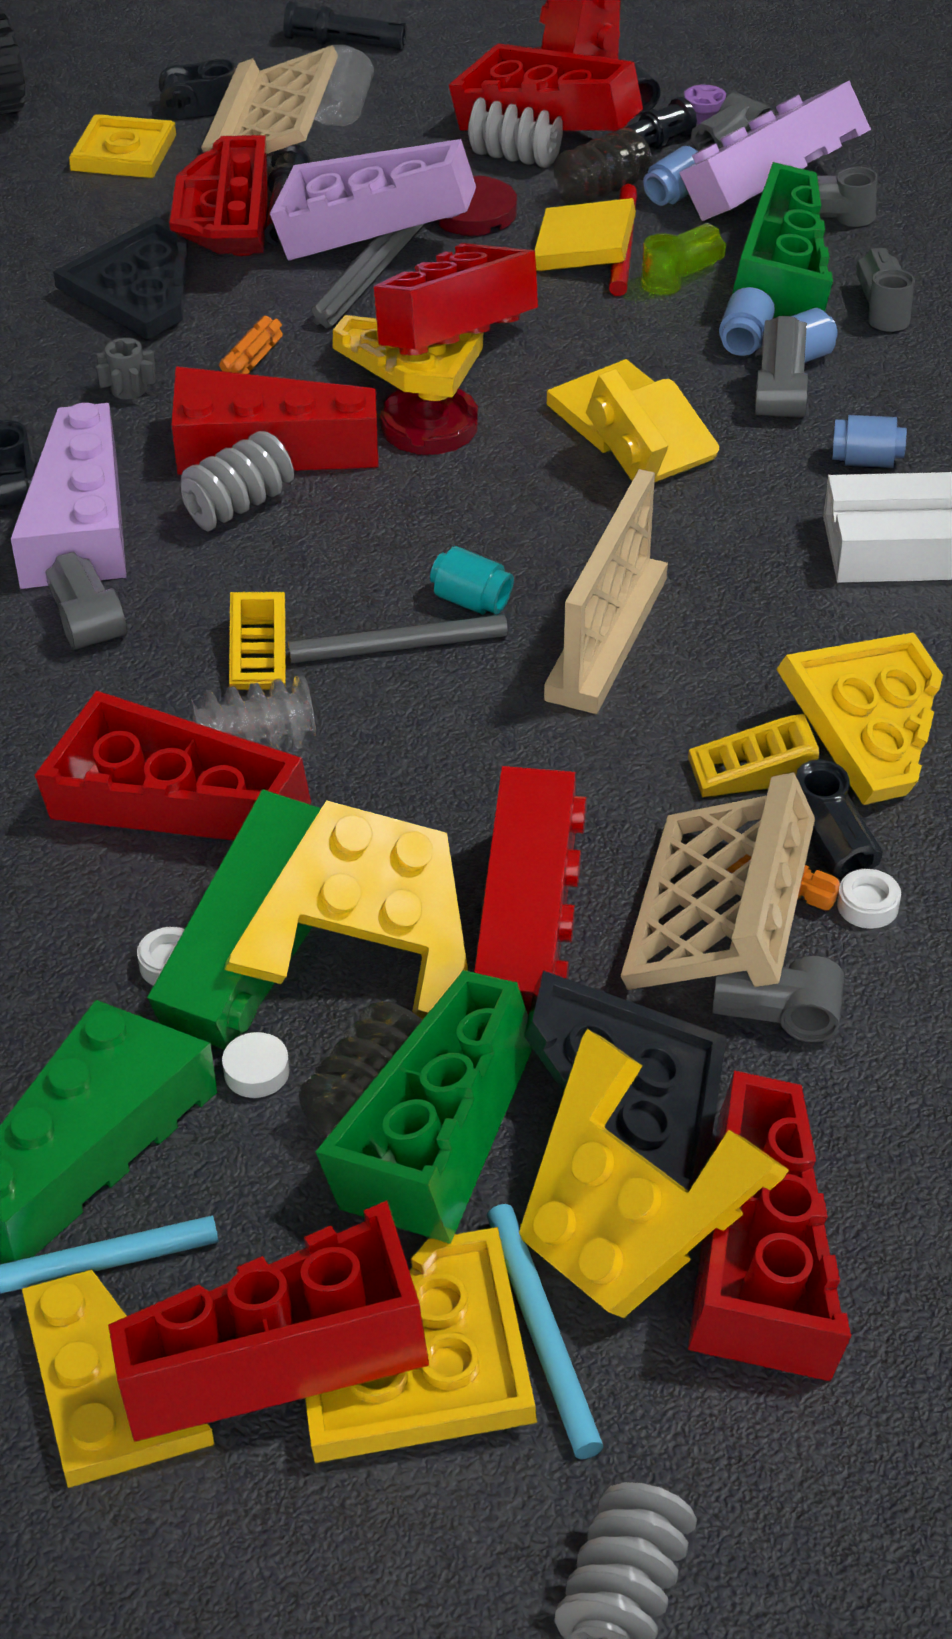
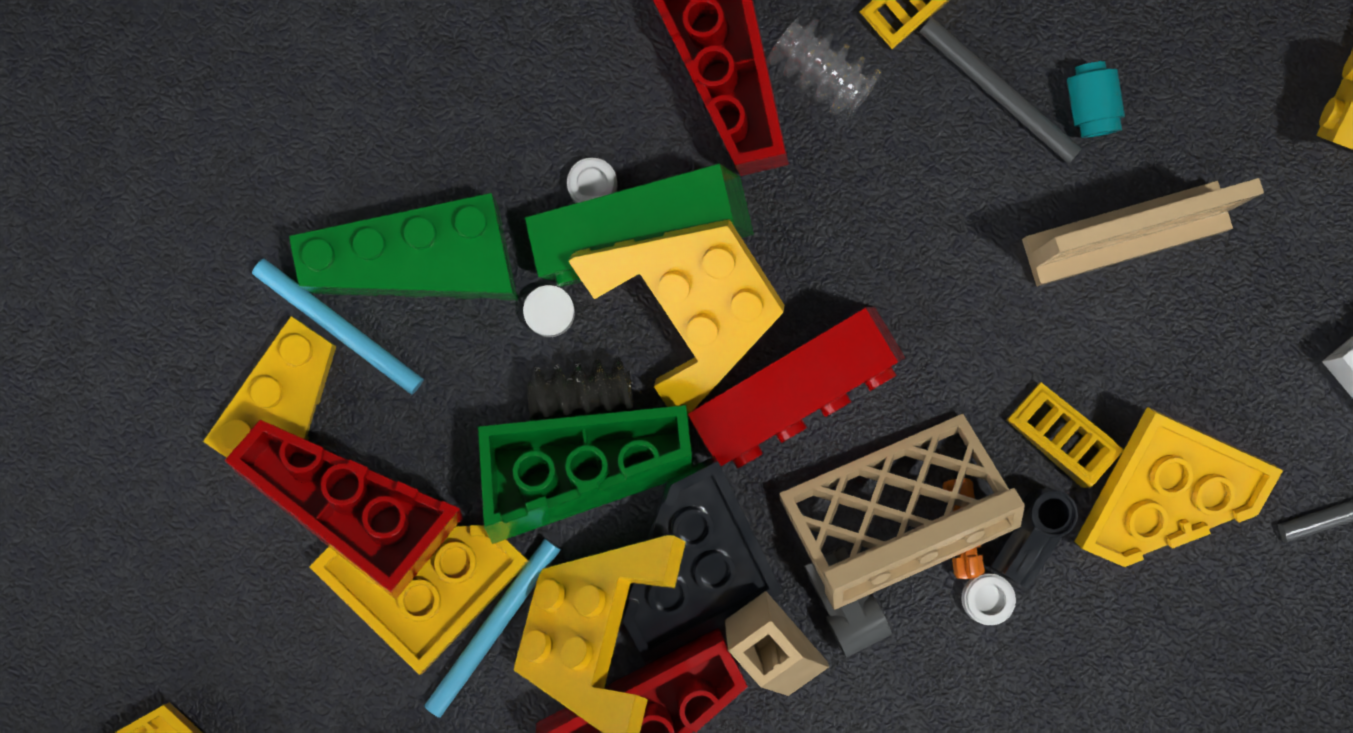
camera: 50 degrees right, 40 degrees up
none -> tan slope [725,591,829,696]

